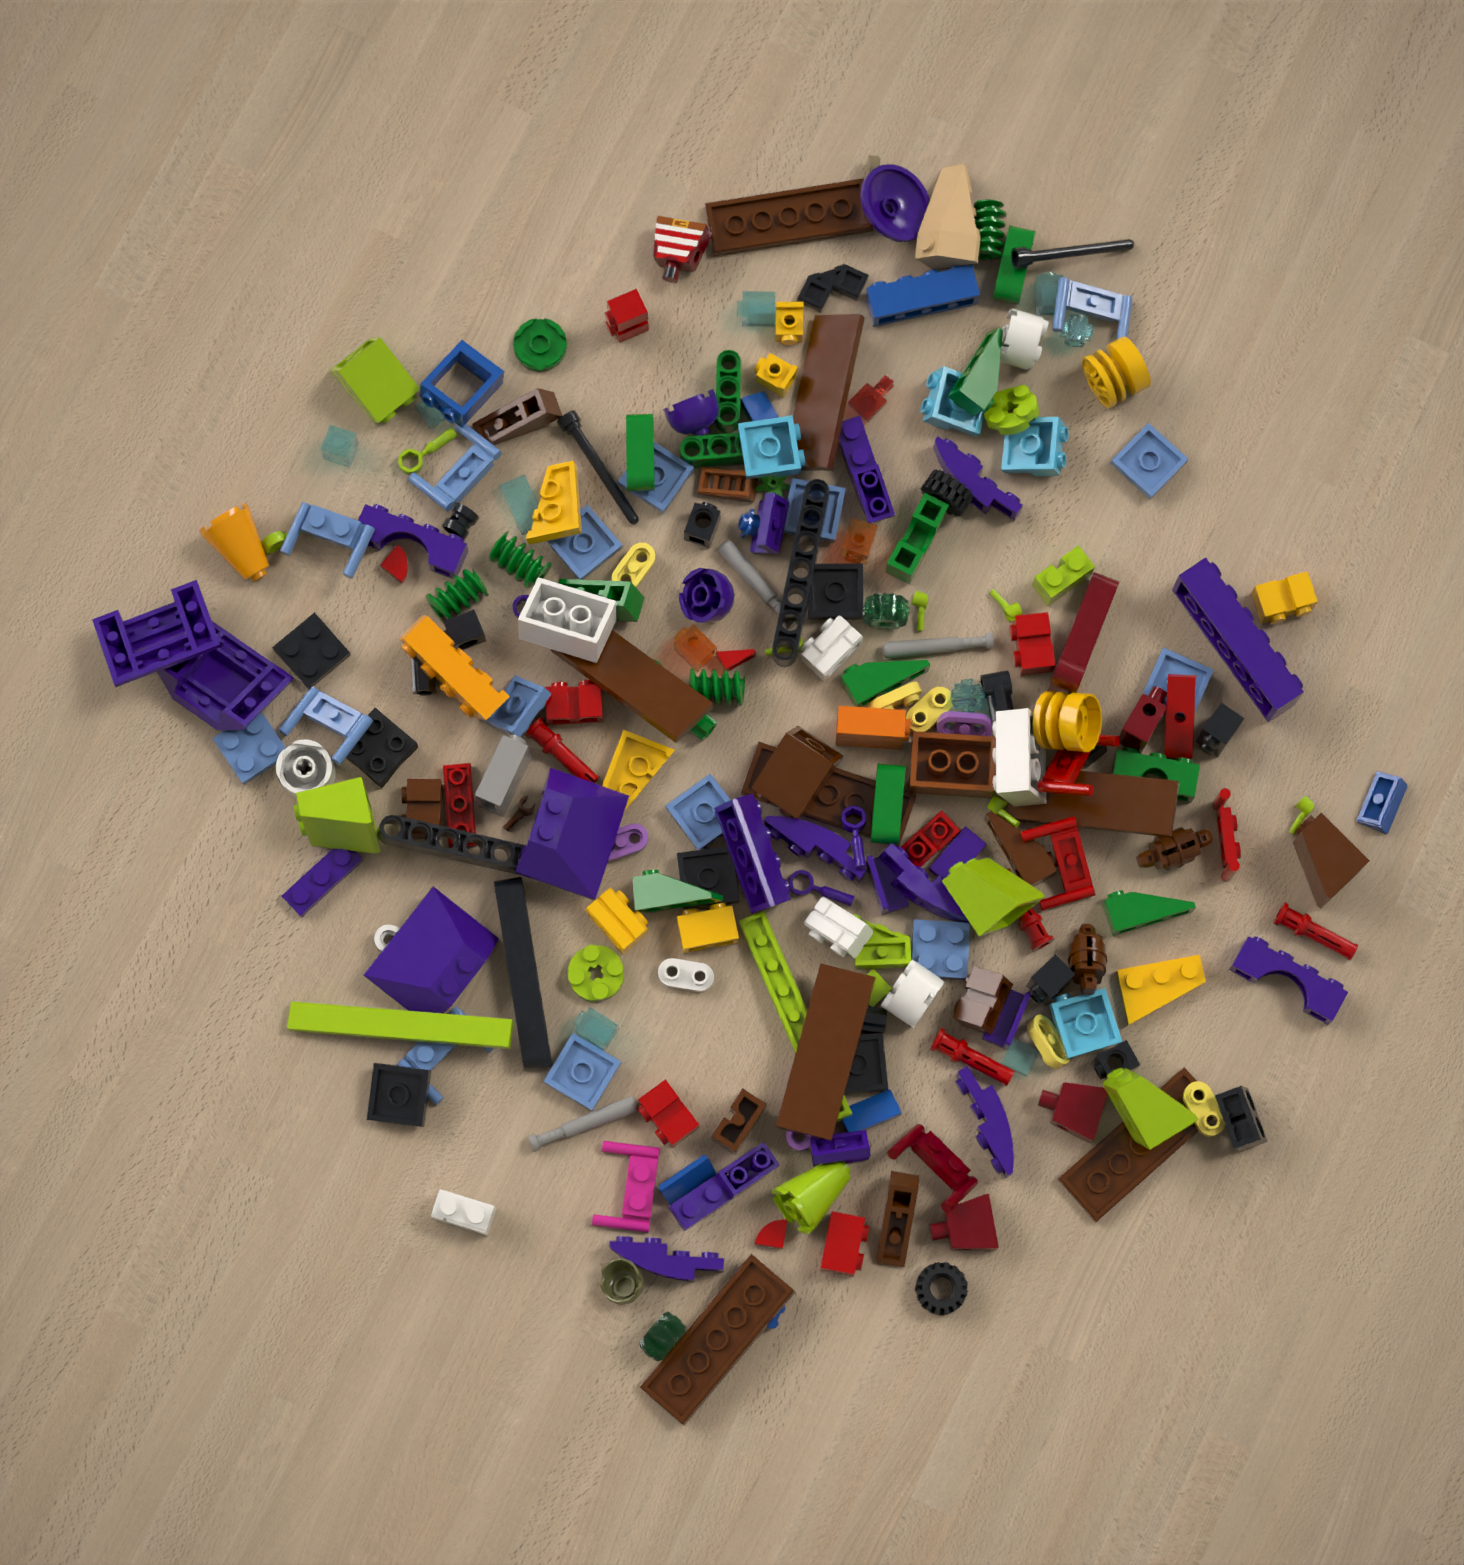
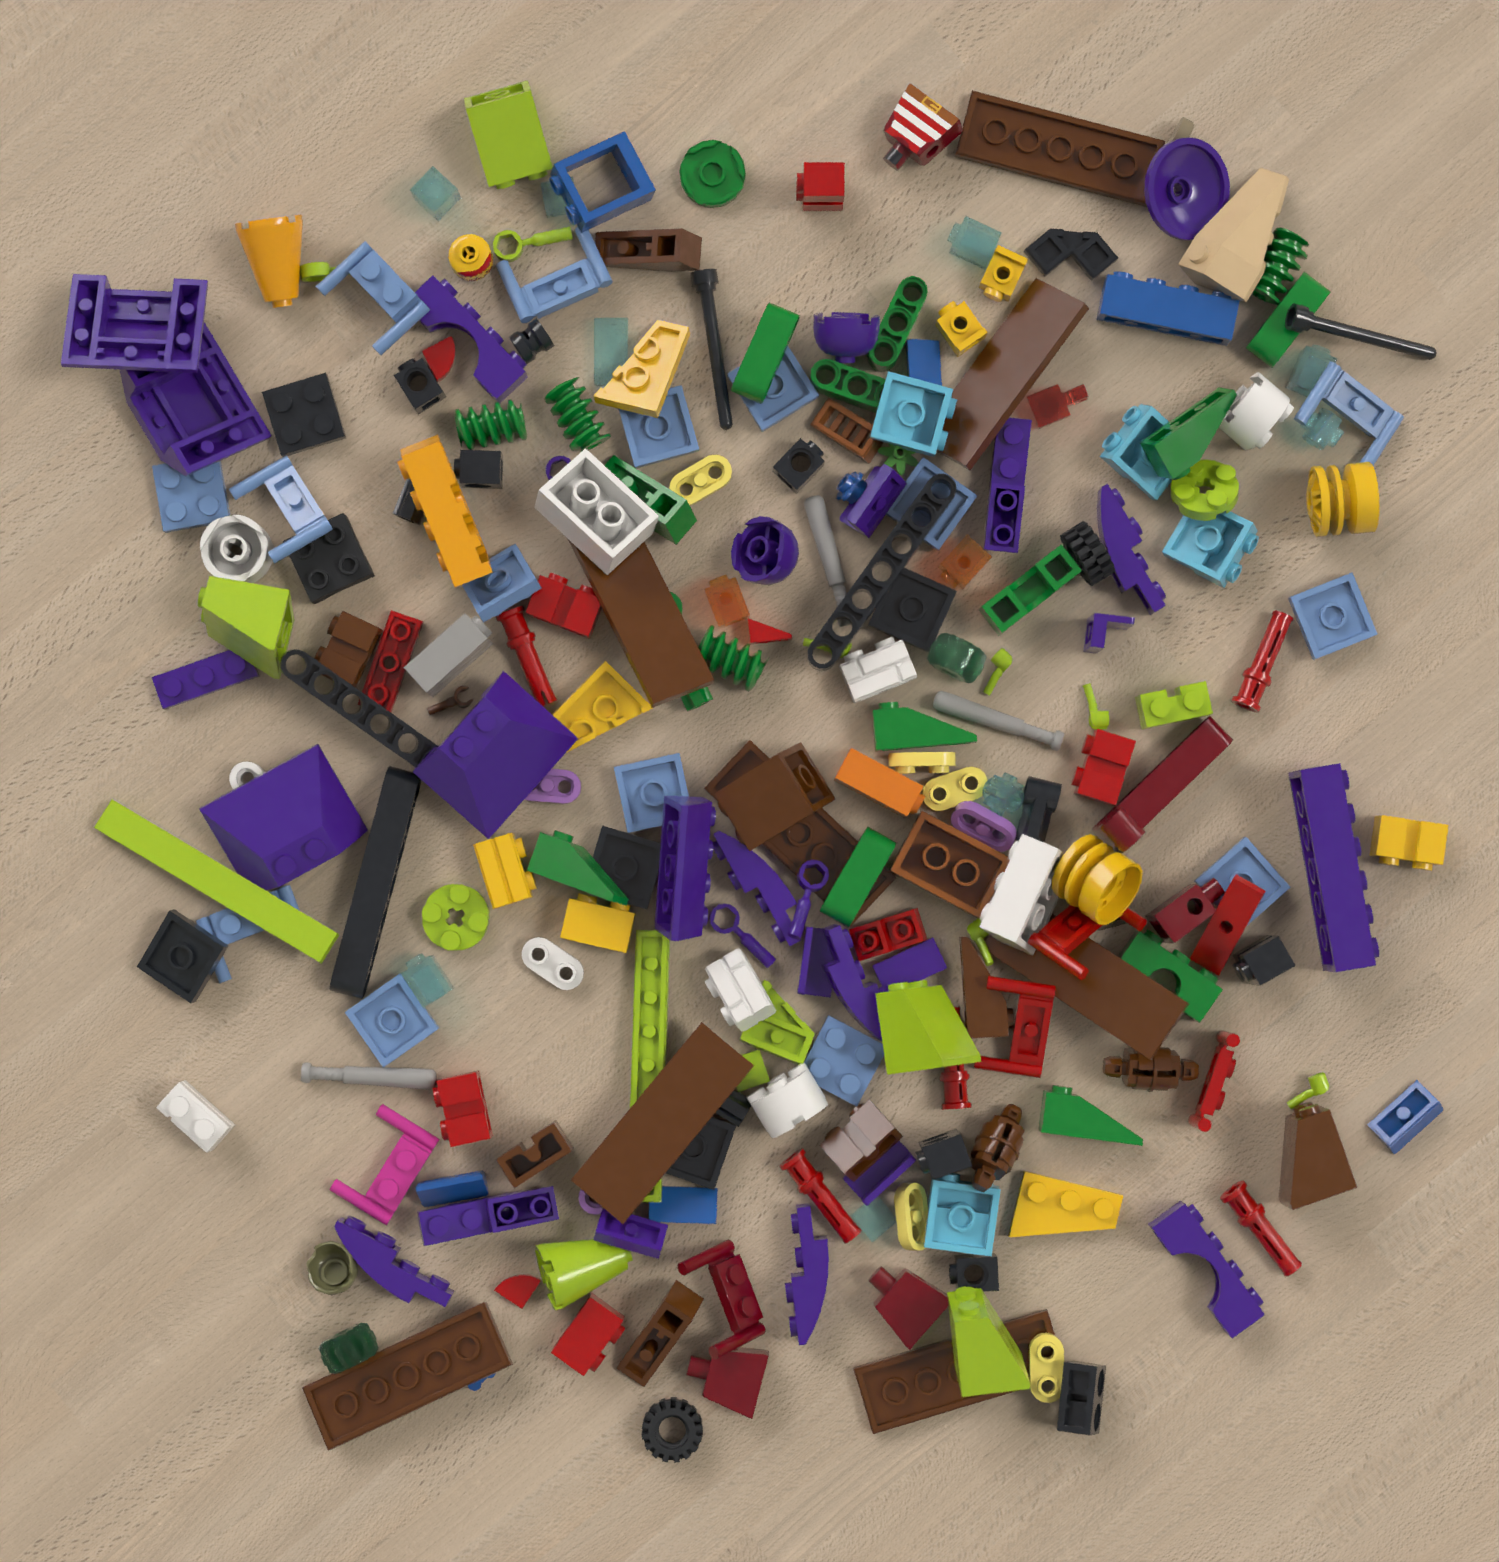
camera: 25 degrees right, 10 degrees up
none -> black brick [394,358,446,415]
none -> yellow head [448,234,493,281]
none -> dark purple panel [1083,613,1135,654]
none -> red pin [1231,610,1293,713]

